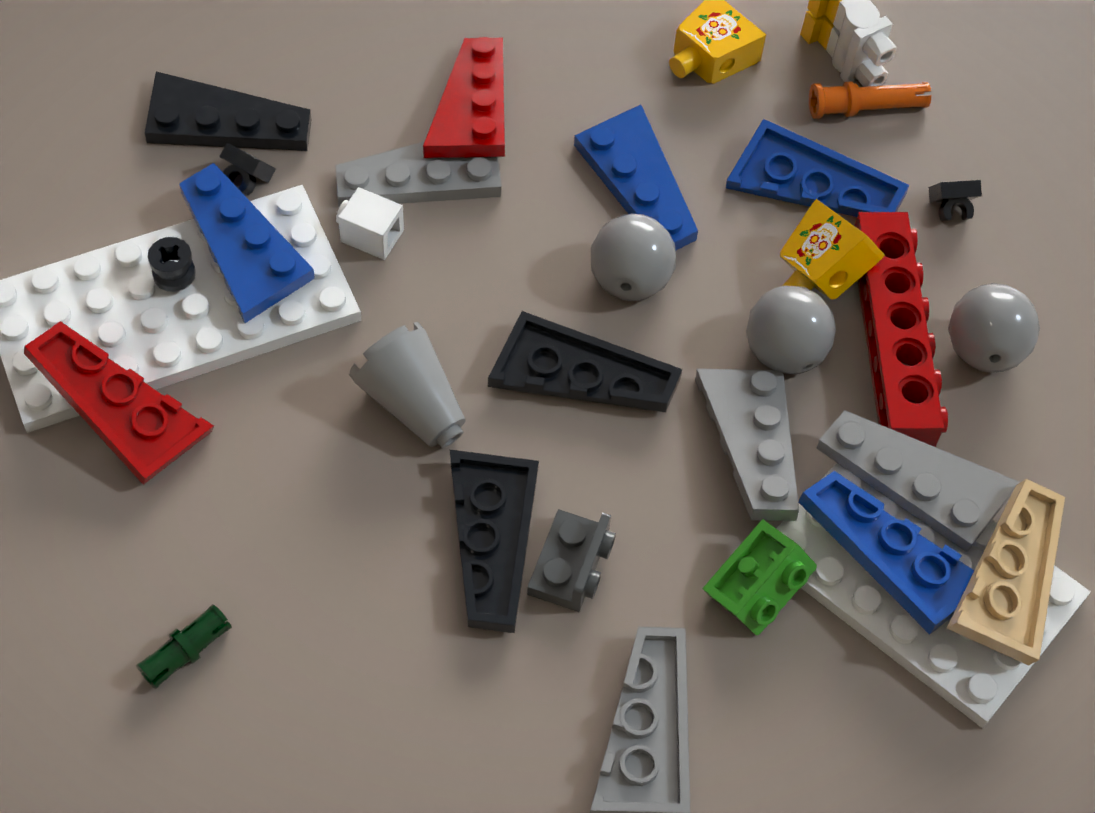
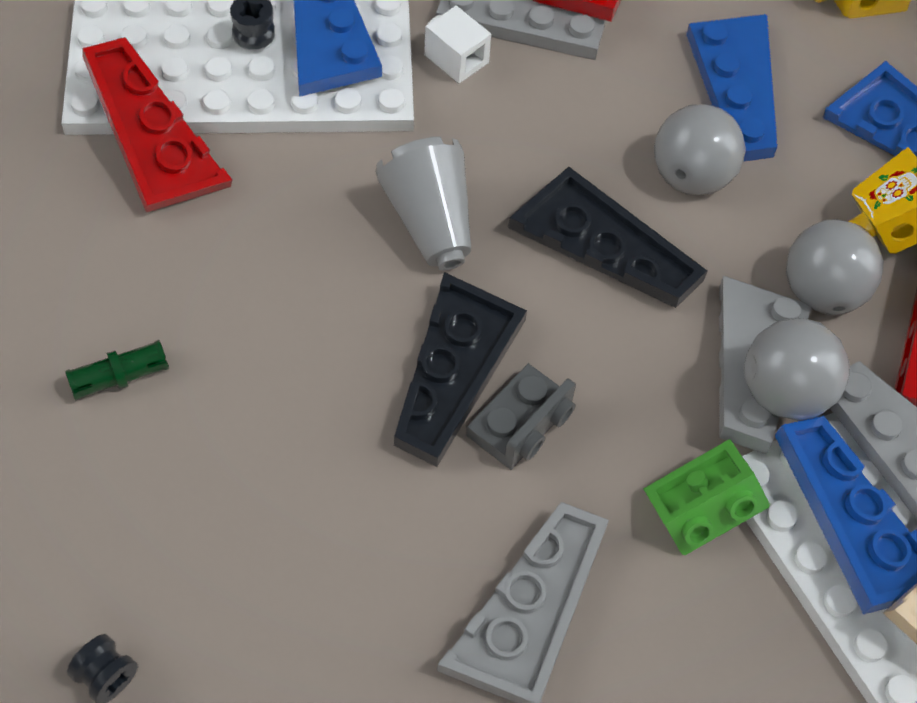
camera: 20 degrees right, 0 degrees up
none -> light grey piece [744,318,850,420]

